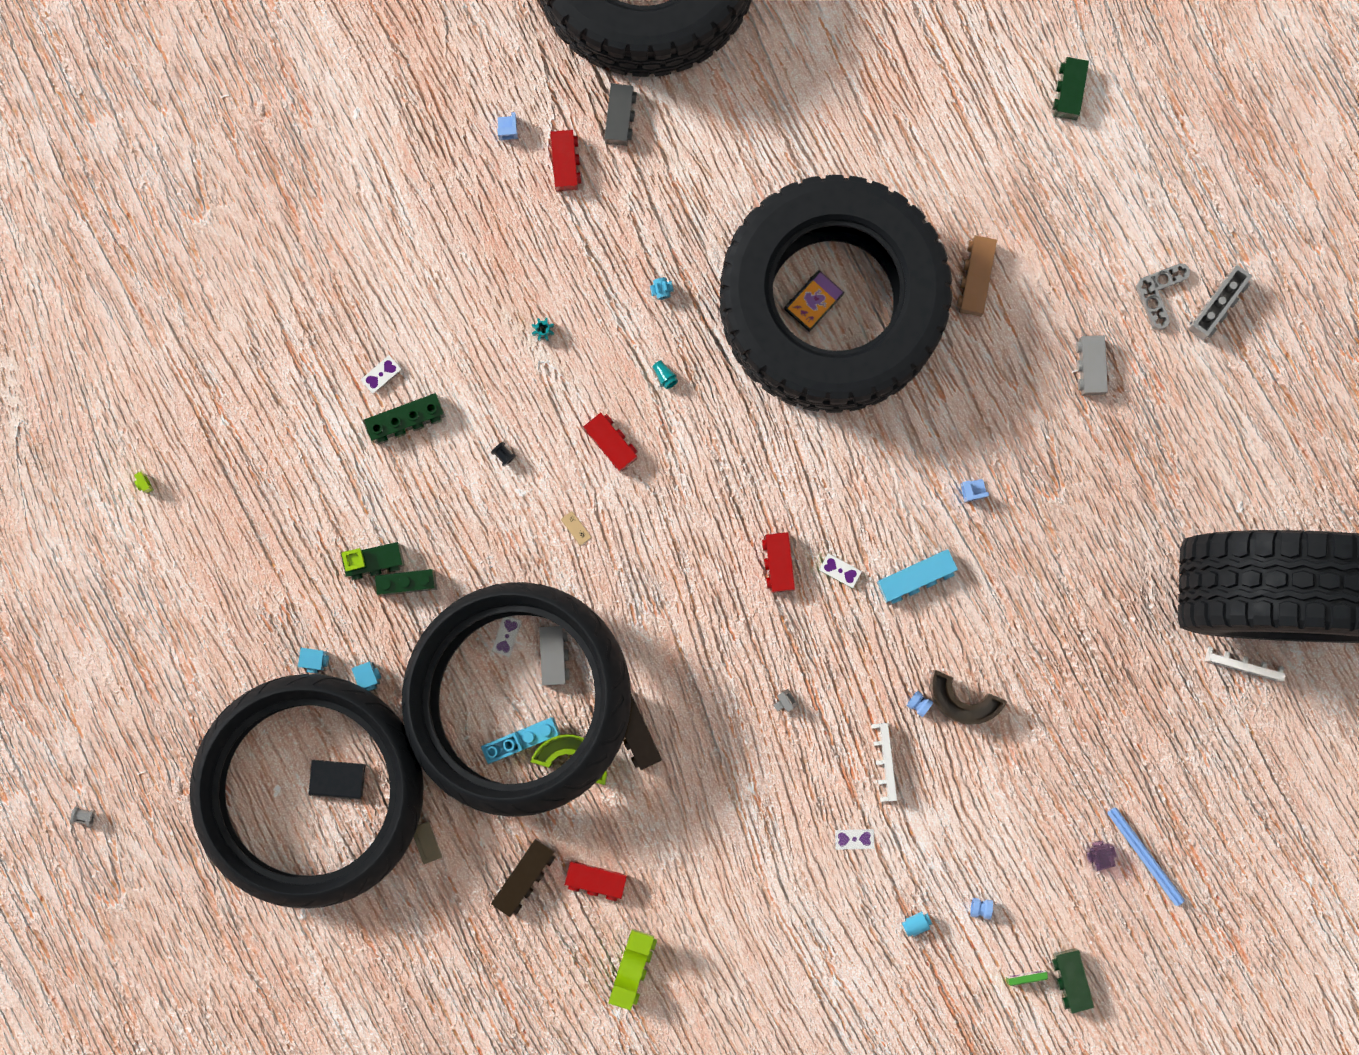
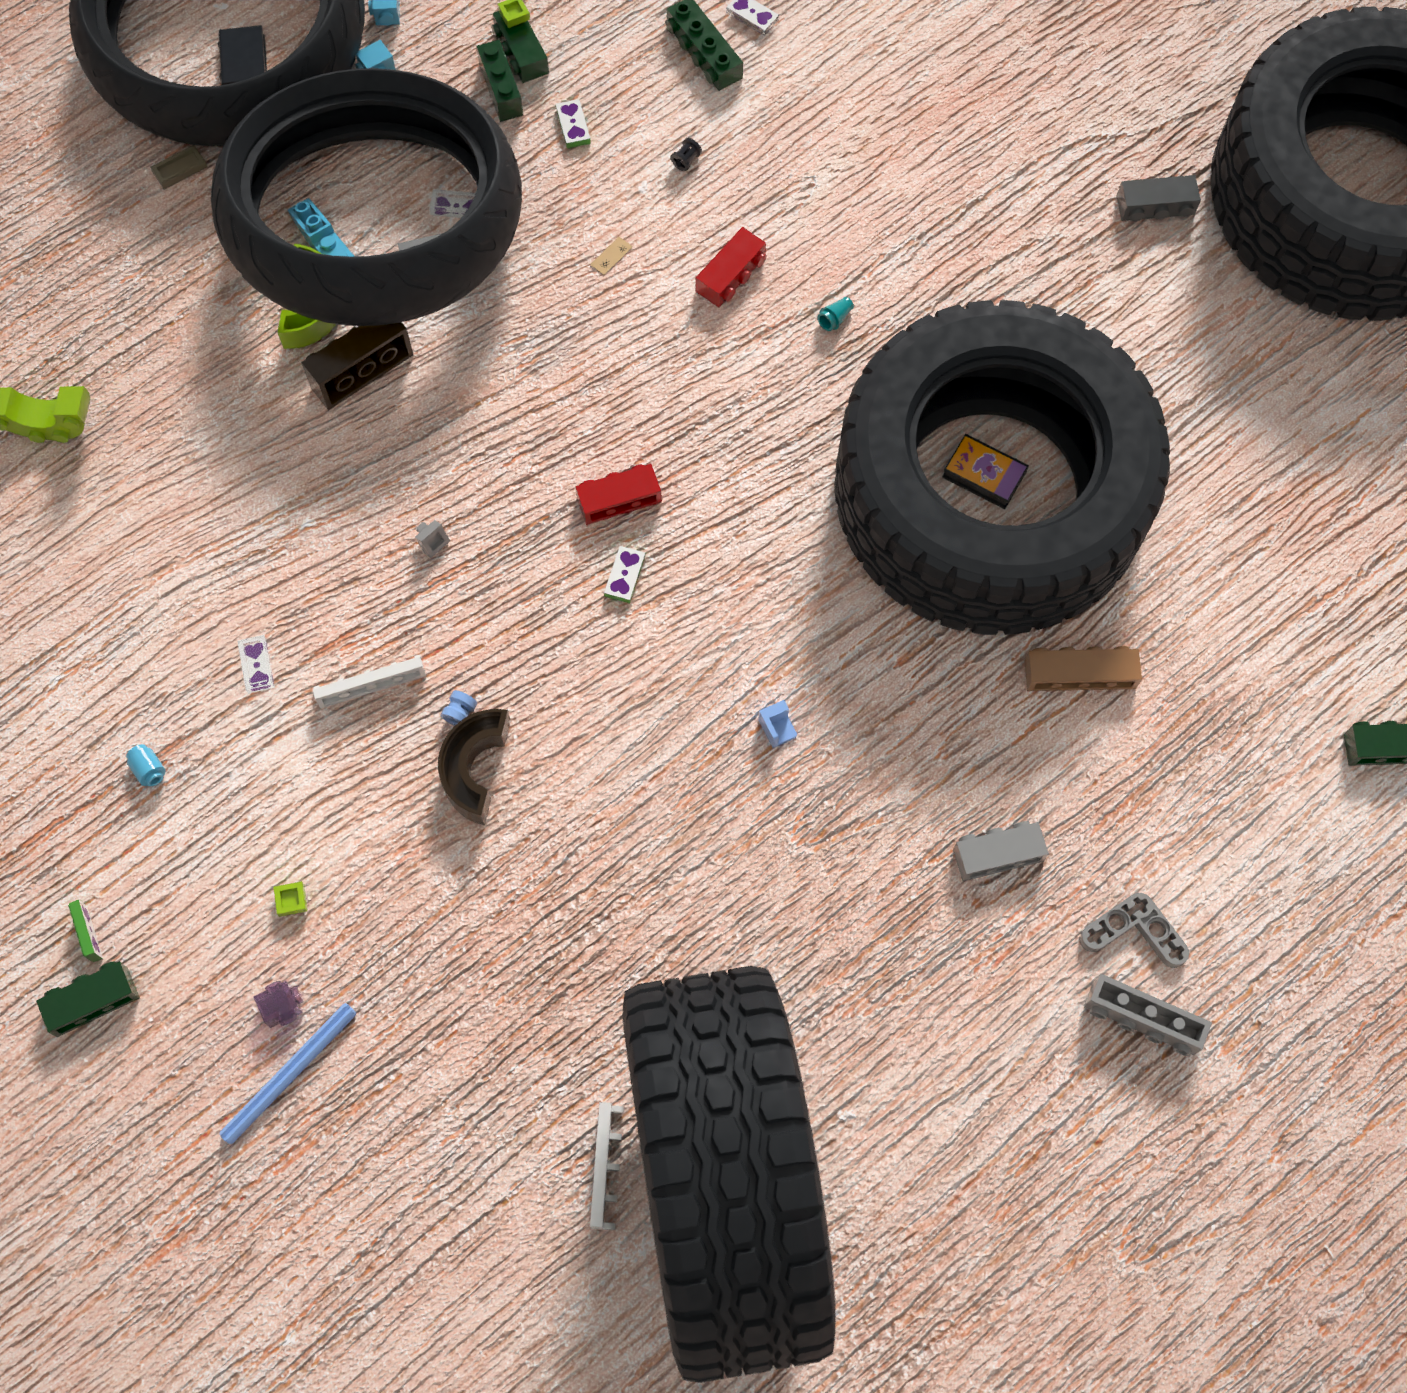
camera: 75 degrees right, 15 degrees down
dark brown brick [491,838,556,917] -> none
light blue panel [497,112,518,140] -> none
teal gear [531,318,554,342] -> none
red brick [550,130,581,192] -> none
red brick [565,861,627,901] -> none
medium azure gear [650,277,674,300] -> none
medium azure brick [877,549,958,604] -> none
light blue wheel [970,898,993,920] -> none
none -> lime plate [273,881,308,917]
none -> tile [556,99,591,149]

